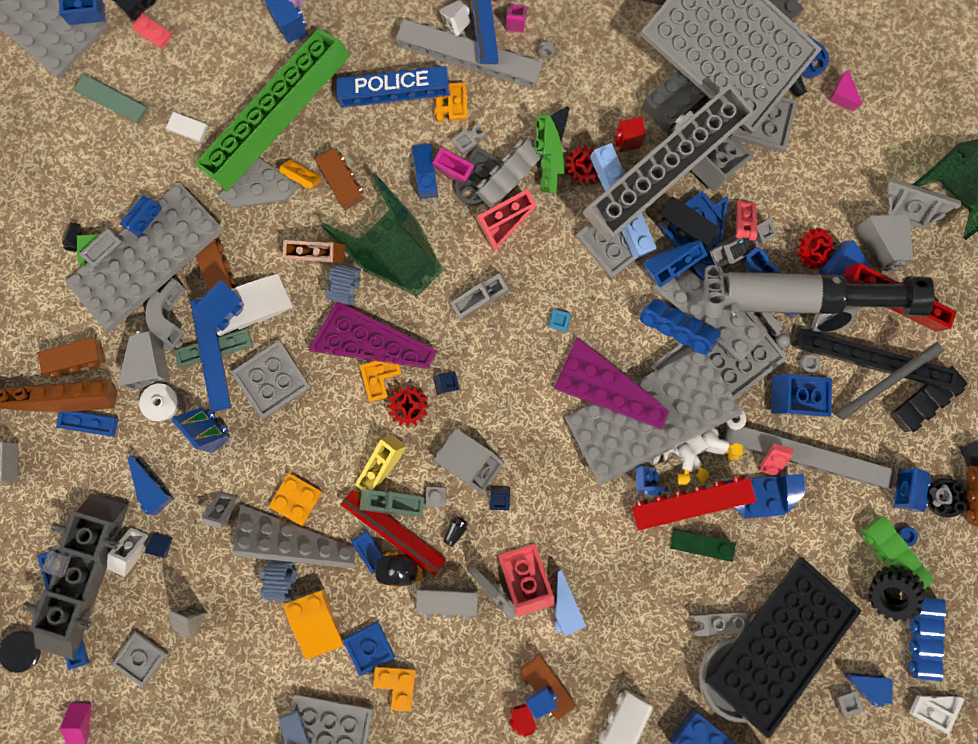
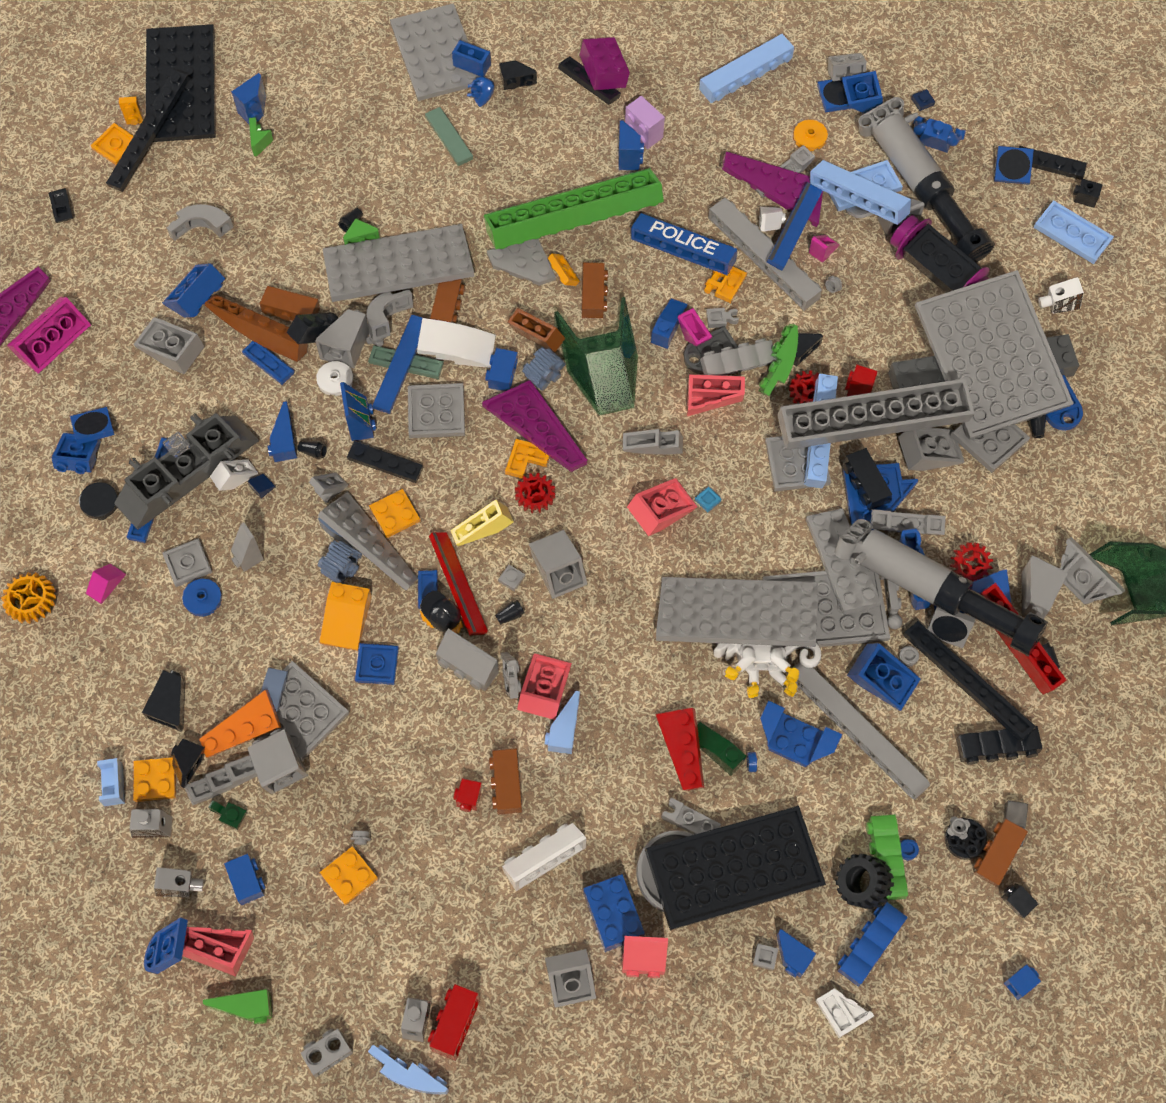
camera: 30 degrees right, 15 degrees down
light grey tile [80,228,123,268] -> none
blue bracket [120,195,162,238] -> none
coral plate [131,13,173,49] -> none
white tile [166,112,208,143] -> none
blue slope [193,280,245,333] -> none
sand green slope [360,490,424,517] -> none
light orange plate [373,666,416,711] -> none
dark blue slope [433,371,460,395] -> none
dark blue slope [490,486,510,511] -> none
blue brick [525,686,558,720] -> none
magenta wing [554,337,670,430] -> none
red brick [632,475,756,531] -> none
blue bracket [636,466,668,495] -> none
blue brick [640,299,721,355] -> none
blue slope [643,240,707,287] -> none
tile [723,237,757,264] -> none
coral plate [735,201,757,241] -> none
coral plate [759,444,793,476] -> none
dark pink slope [829,70,862,111] -> none
dark grey piece [836,342,945,421] -> none
blue slope [893,468,931,512] -> none
none -> blue plate [182,578,222,617]
none -> black brick [286,312,338,344]
none -> black cone [298,441,327,459]
none -> black plate [347,441,424,483]
none -> blue piece [467,77,495,107]
none -> blue brick [485,348,518,391]
none -> coral slope [627,478,697,536]
none -> red wing [655,708,704,791]
none -> blue tile [747,752,757,772]

